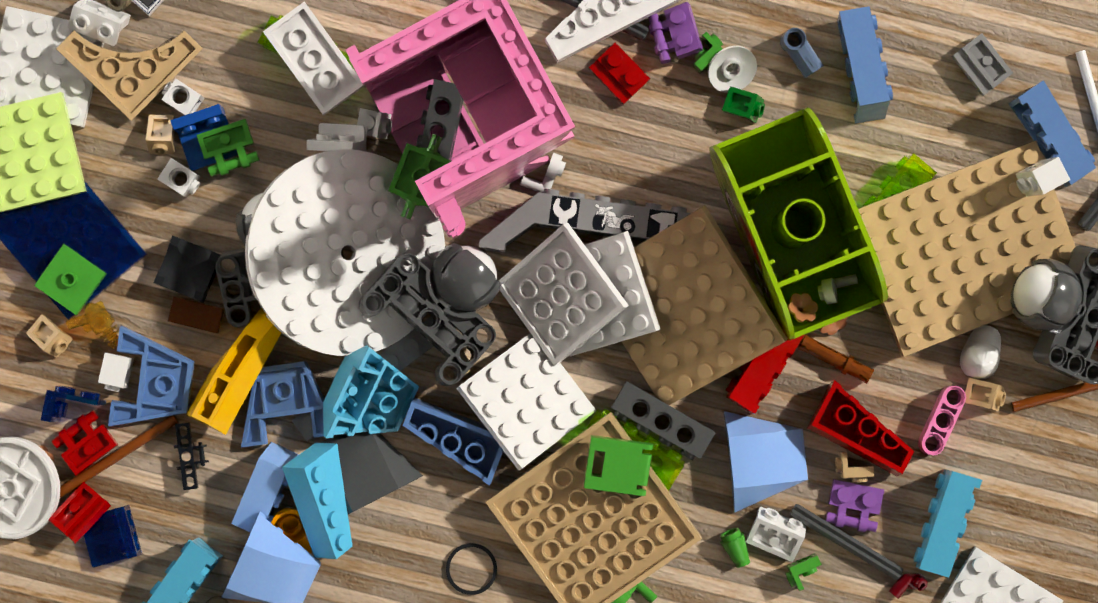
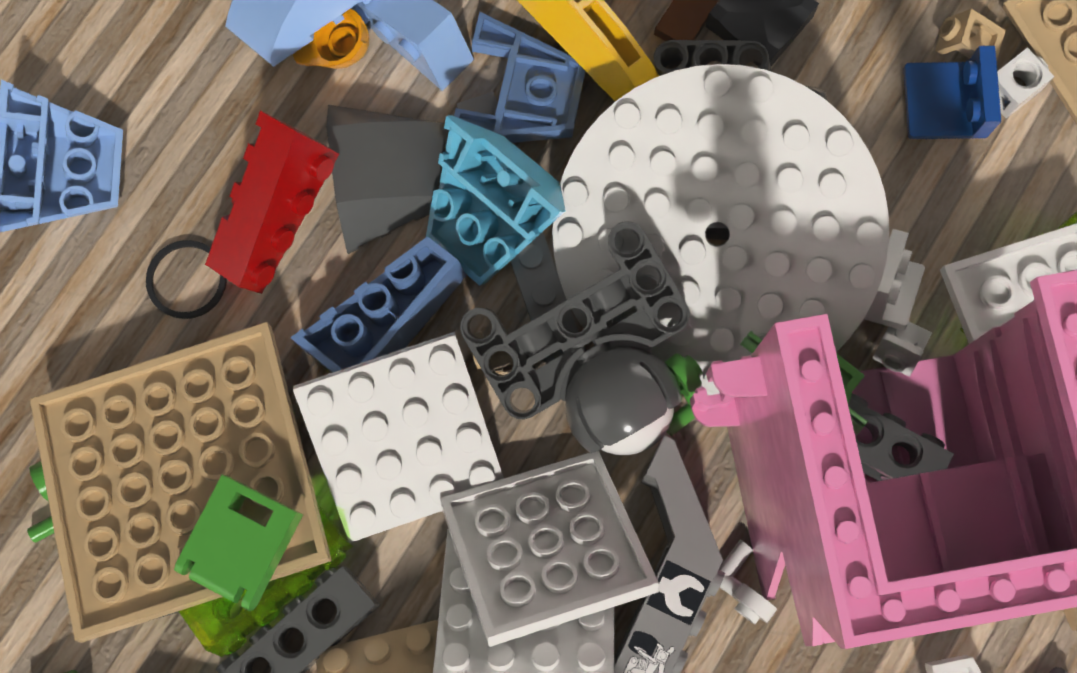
camera: 110 degrees right, 10 degrees down
white brick [158,158,200,198] -> none
bright green plate [197,119,260,177] -> none
medium azure wedge [282,443,353,559] -> none
none -> red wedge [205,110,339,294]
none -> bright green plate [665,353,703,437]

